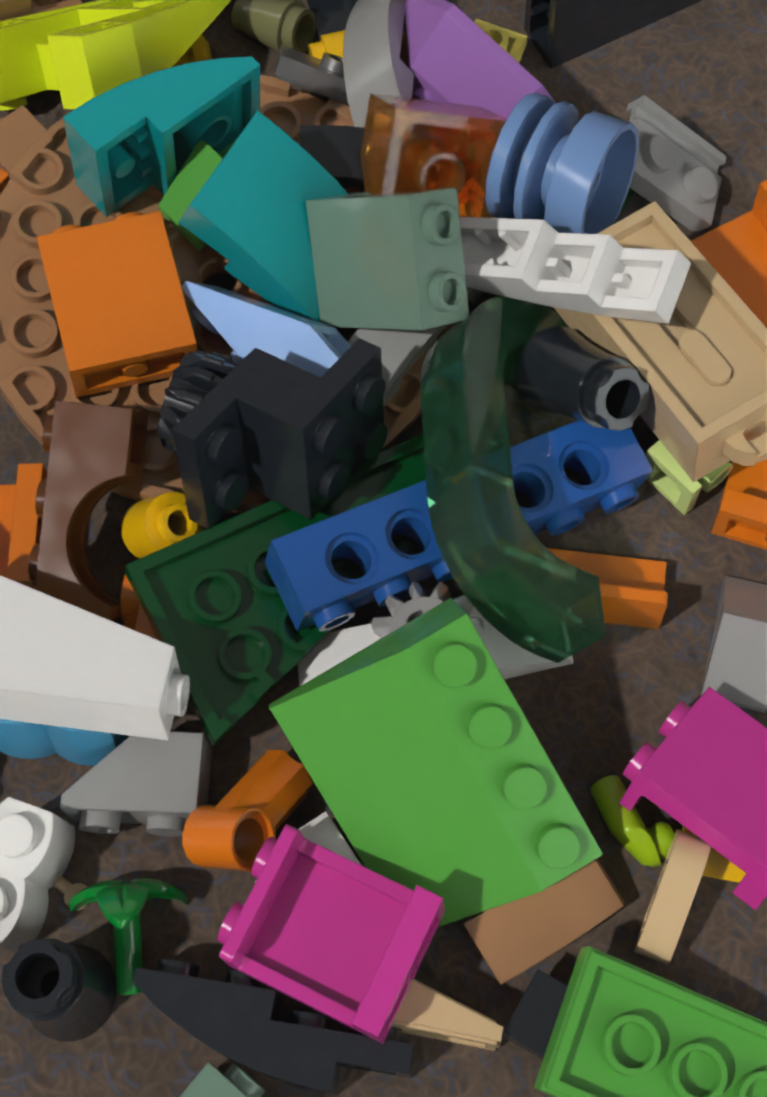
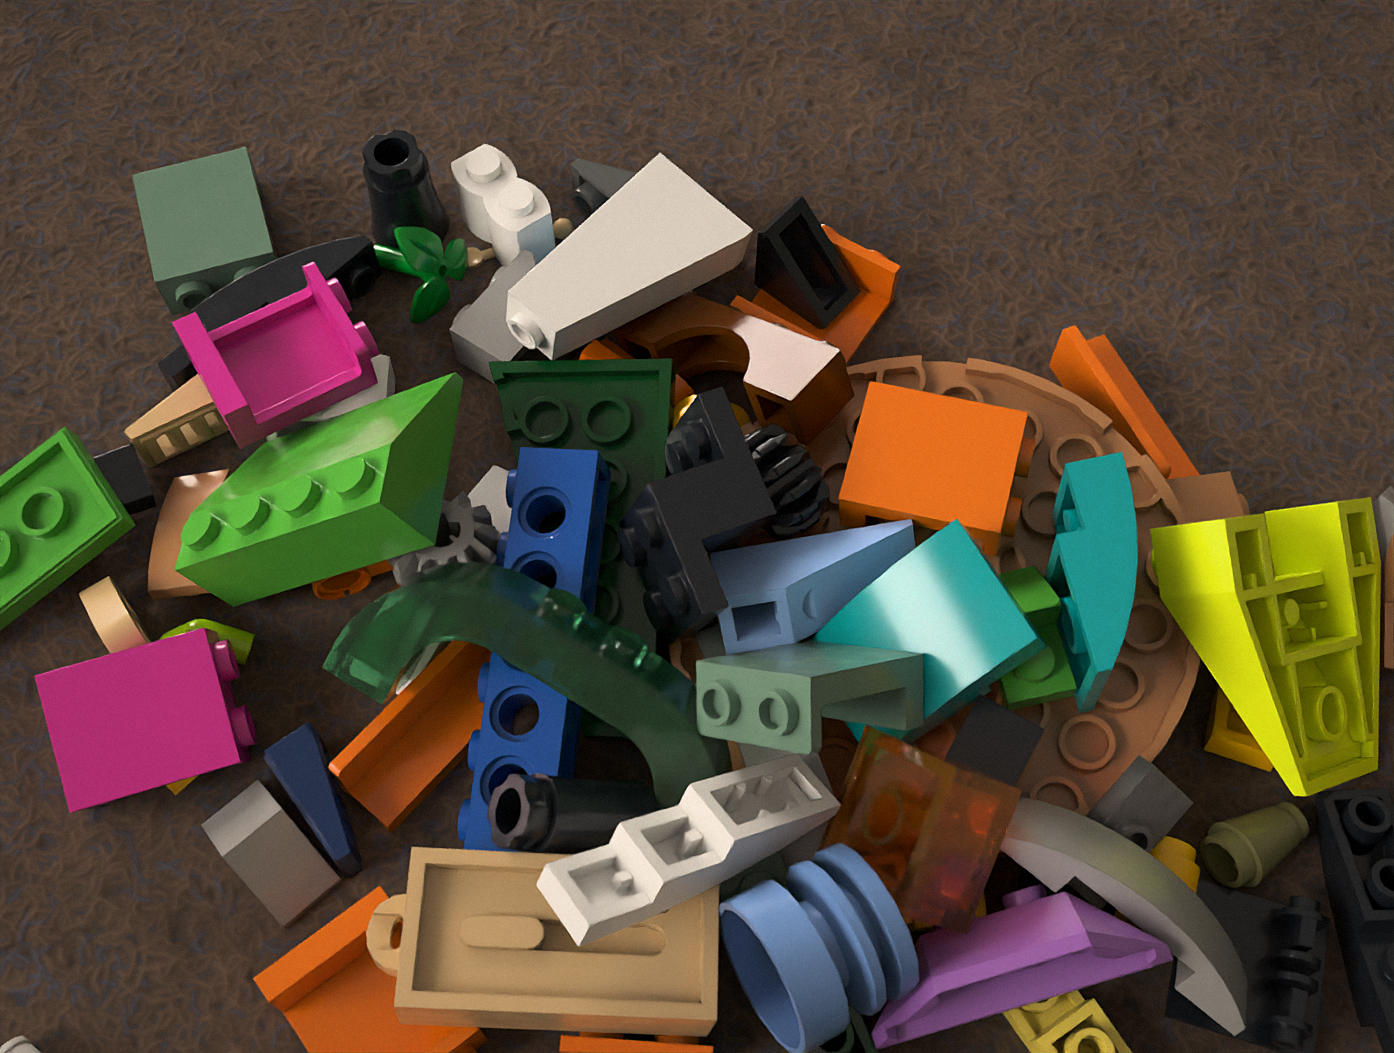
camera: 115 degrees right, 5 degrees down
orange piece [182,750,313,872] -> none
none -> dark blue slope [264,722,363,878]

